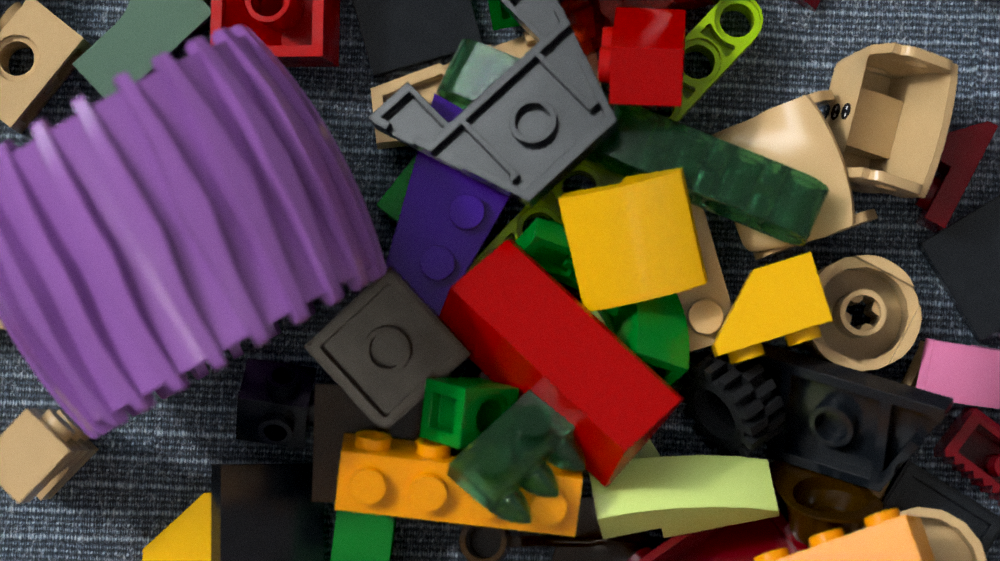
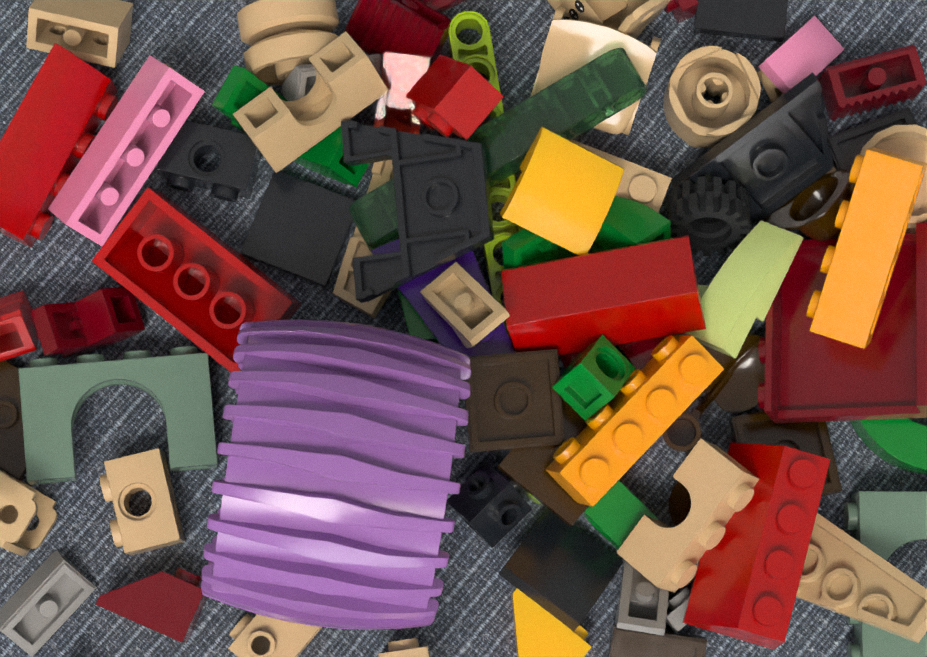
camera: 55 degrees left, 5 degrees down
clear green plate [447,390,586,524] -> none
yellow slope [711,252,833,364] -> none
none -> tan slope [420,262,510,348]

